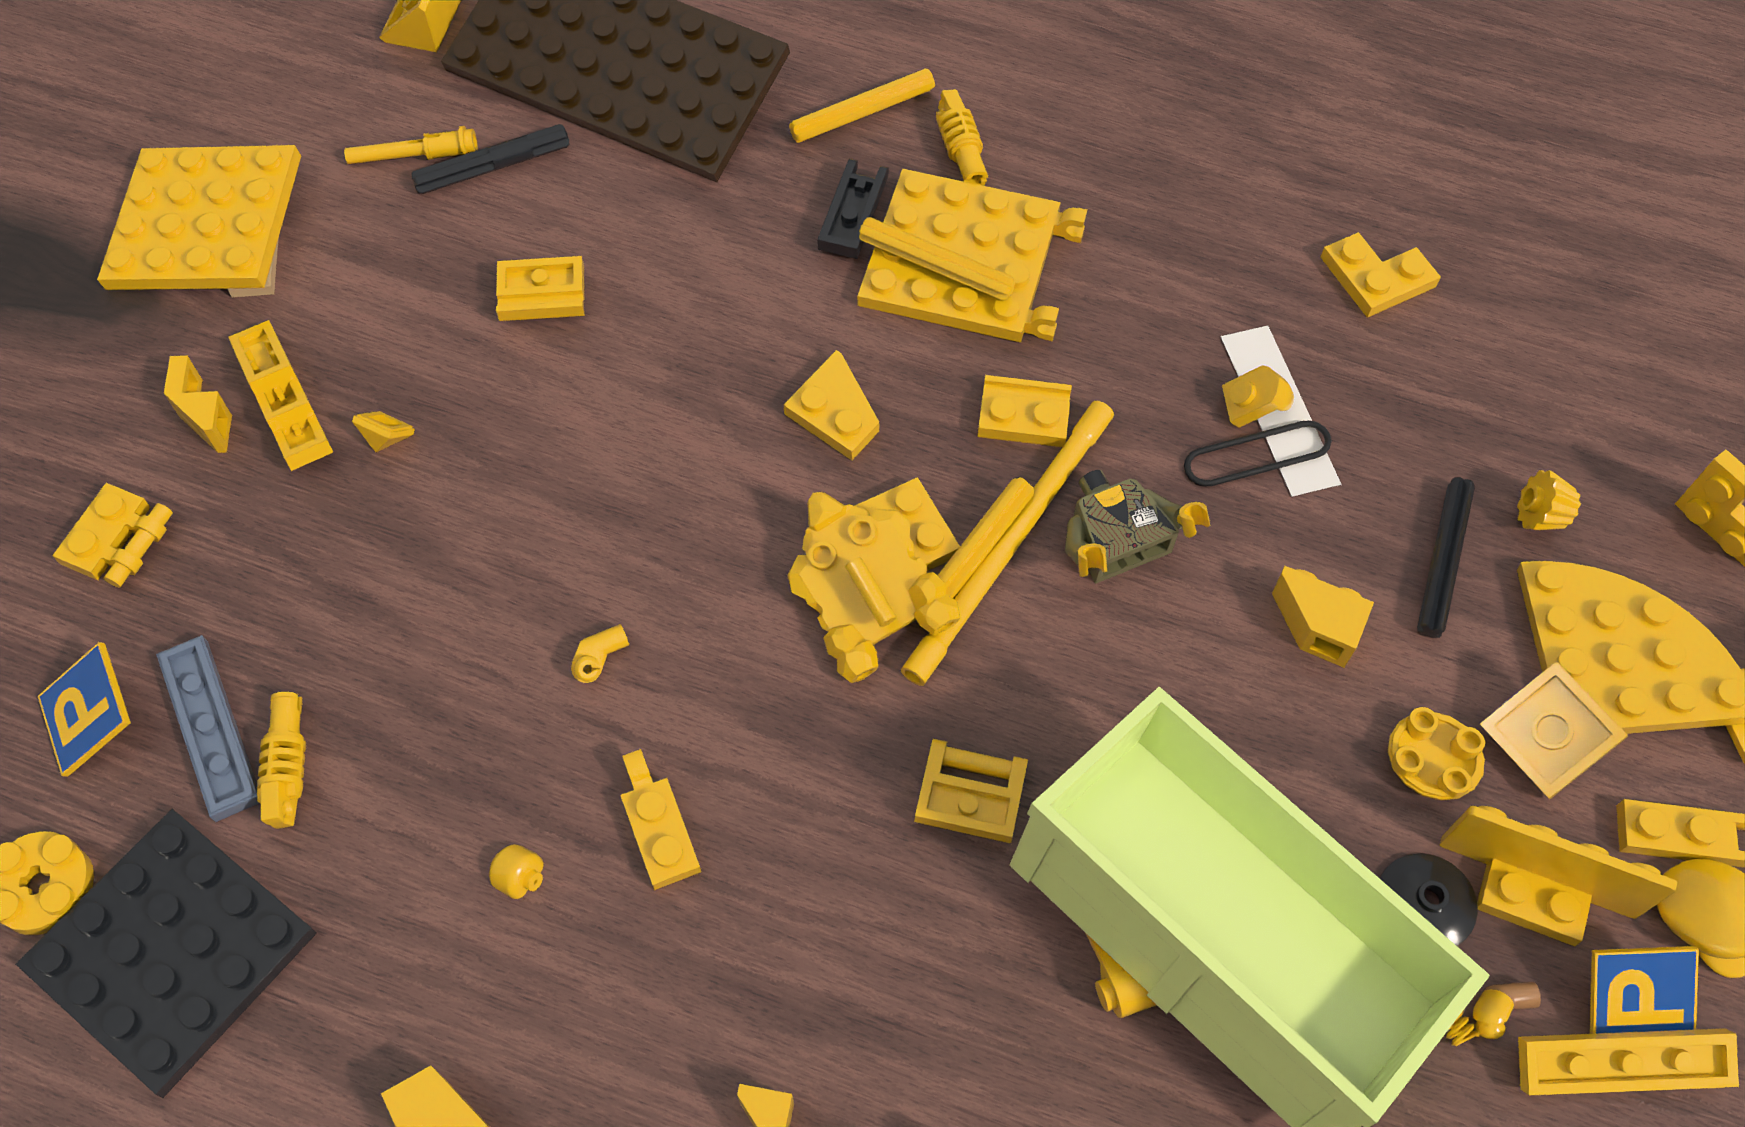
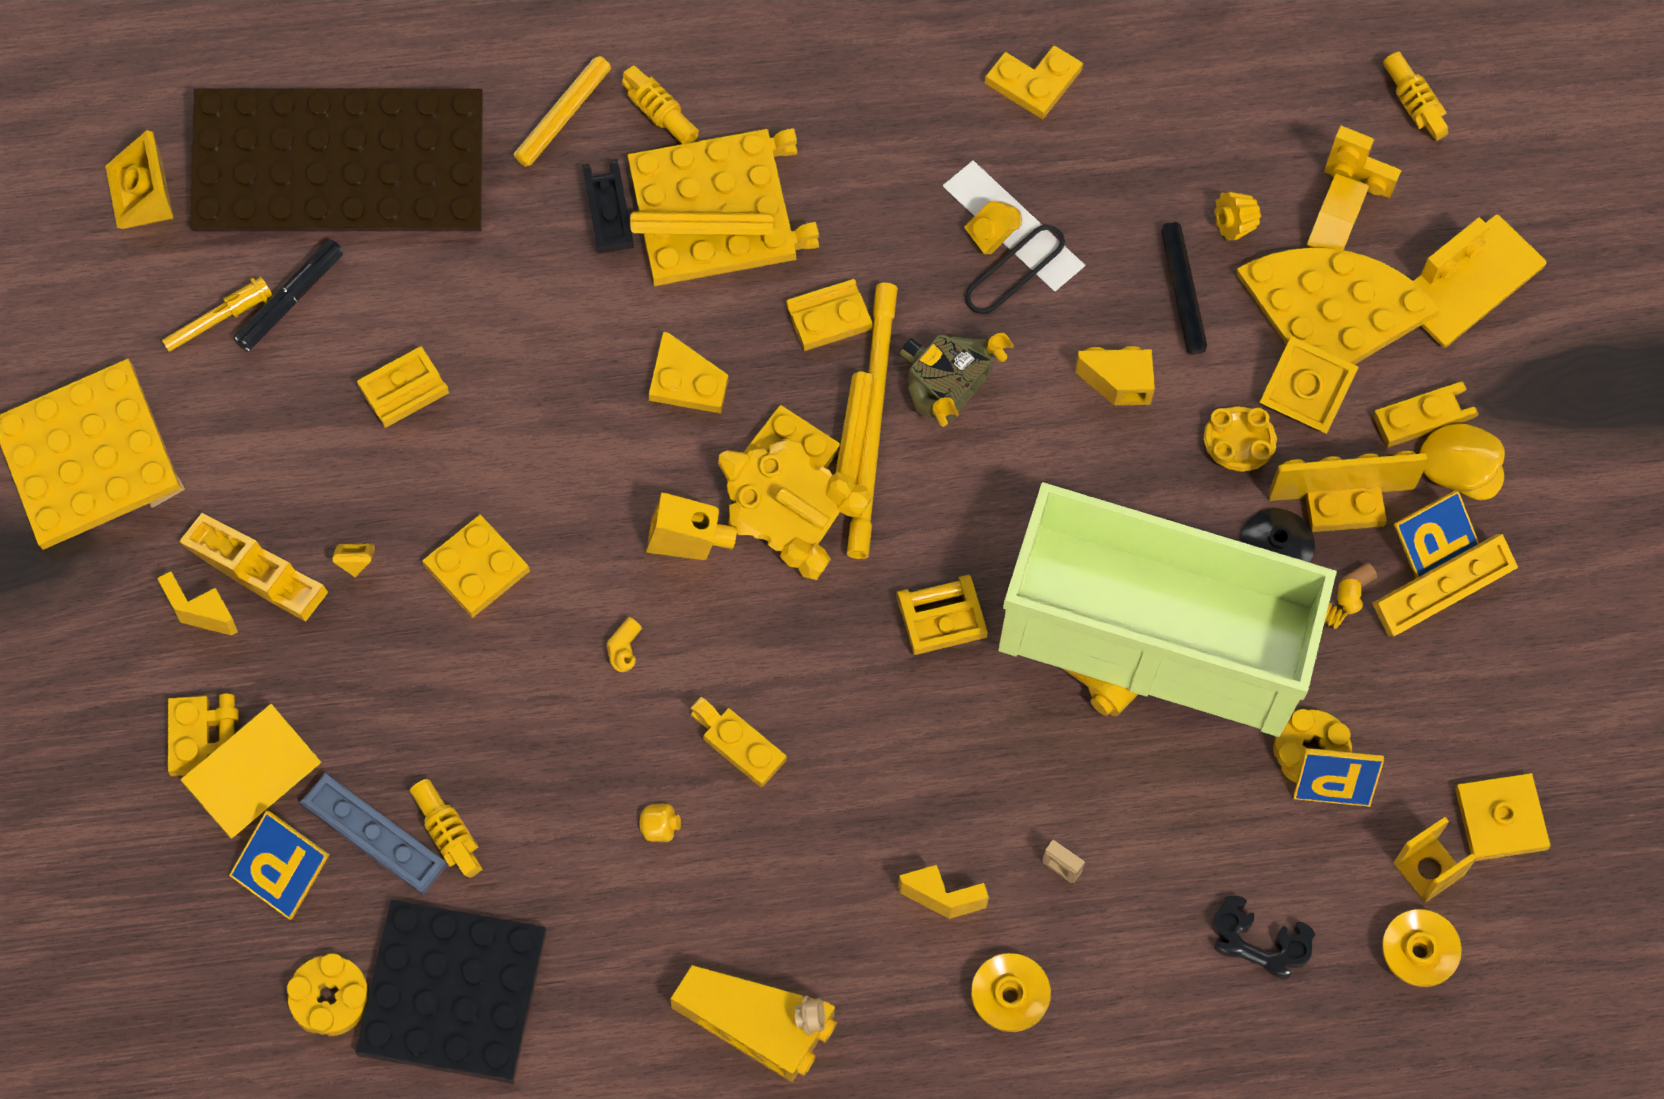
camera: 30 degrees left, 5 degrees up
none -> yellow tile [180,704,322,839]
none -> yellow plate [422,515,530,618]
none -> yellow torso [646,492,737,560]
none -> yellow slope [1307,172,1370,250]

